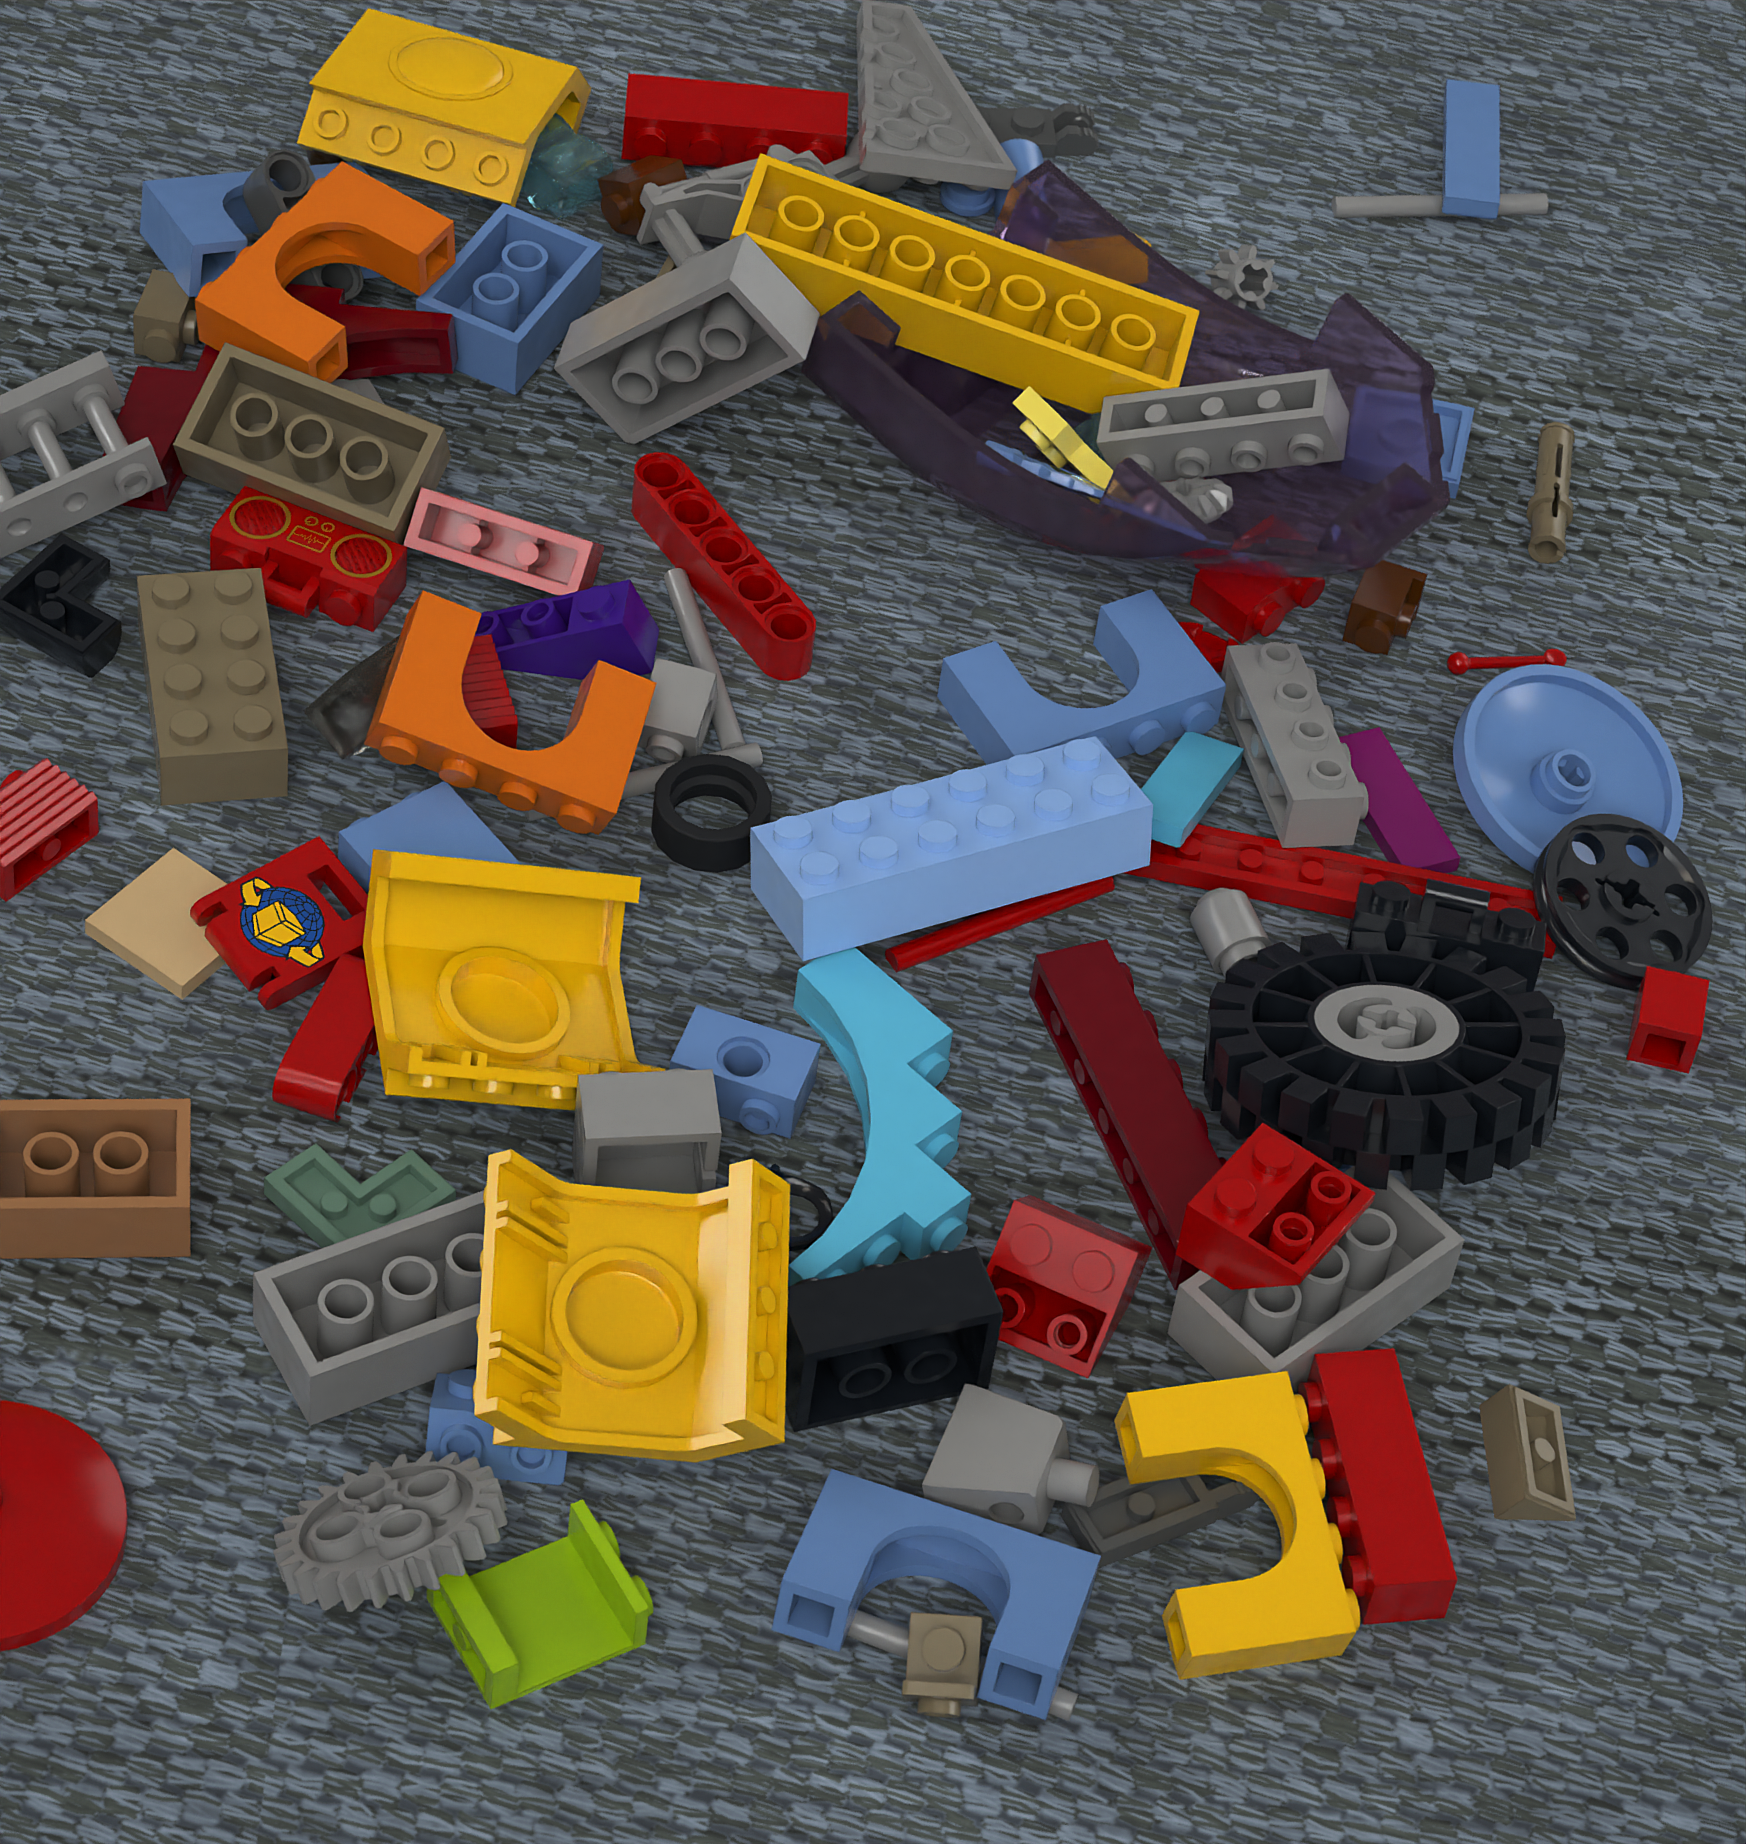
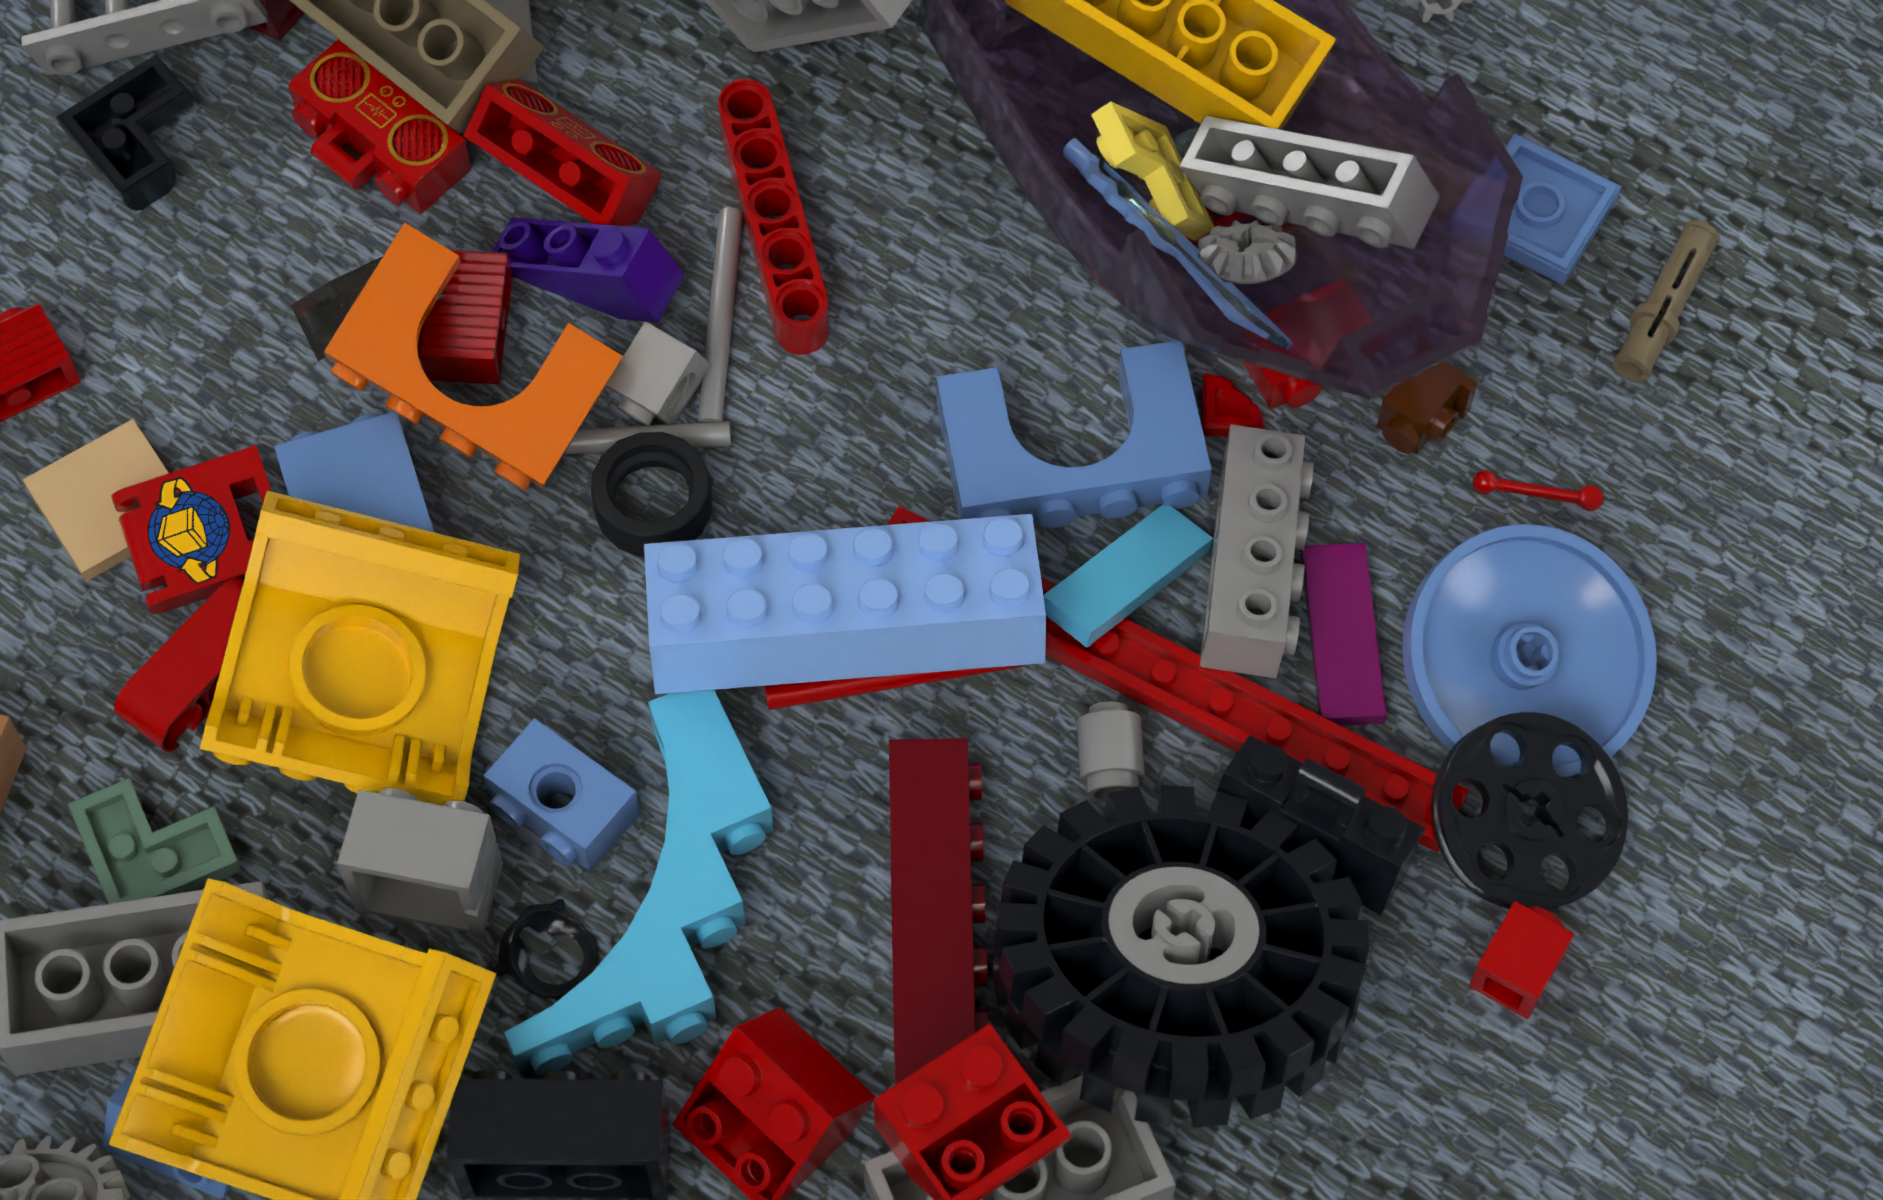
camera: 25 degrees right, 15 degrees up
dark tan brick [137,568,288,806] -> none

